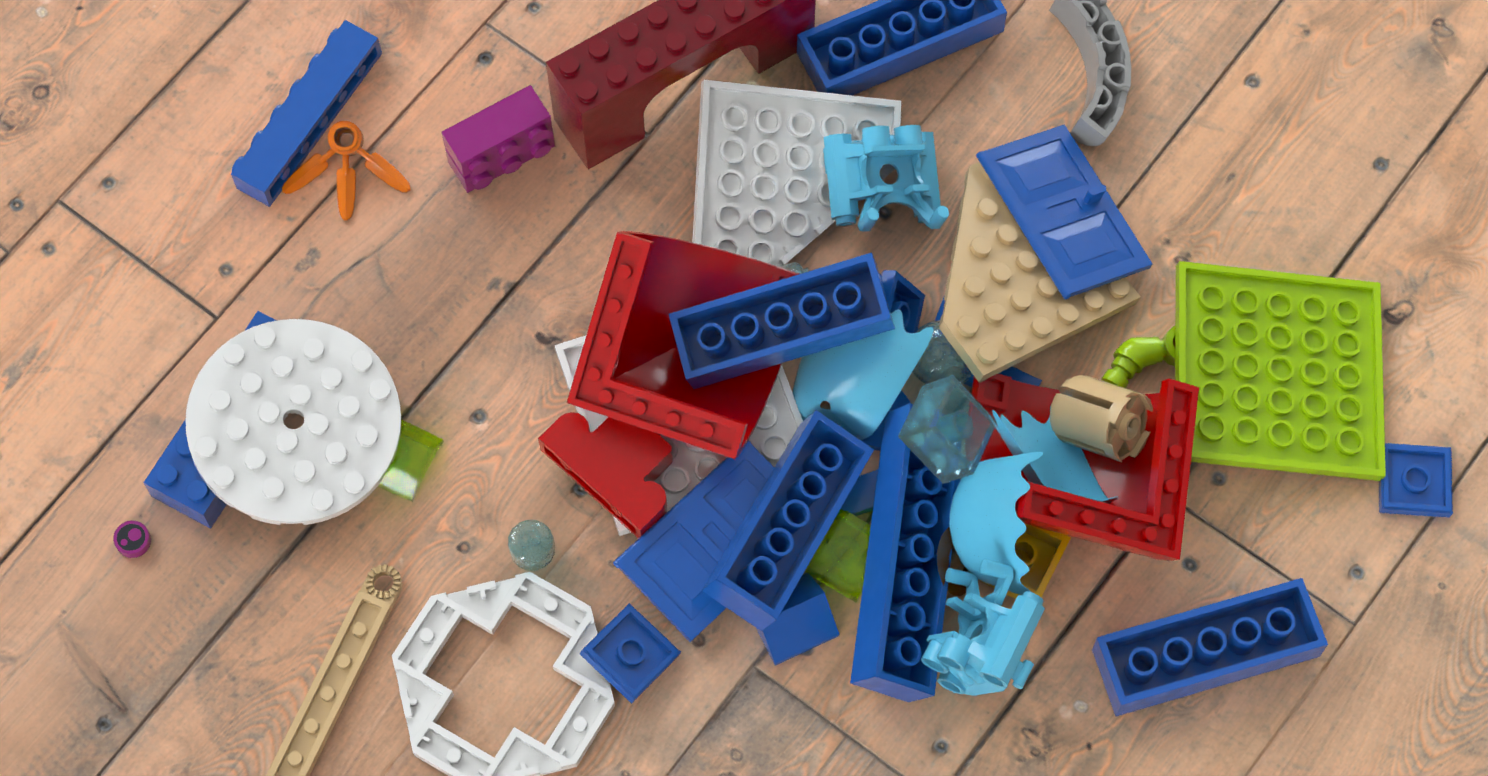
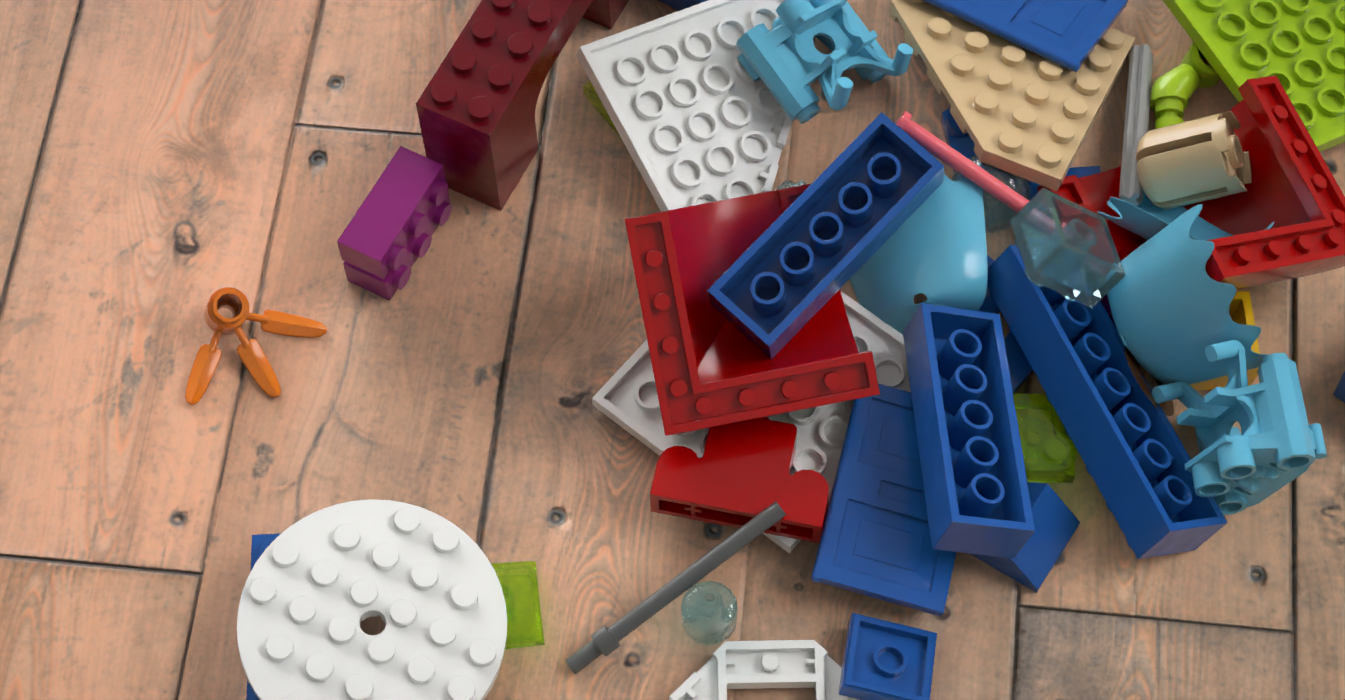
camera: 30 degrees left, 5 degrees down
blue brick [231,20,382,207] -> none
none -> dark grey bar [565,501,786,674]
none -> coral bar [896,111,1069,243]
none -> light grey axle [1119,44,1153,206]

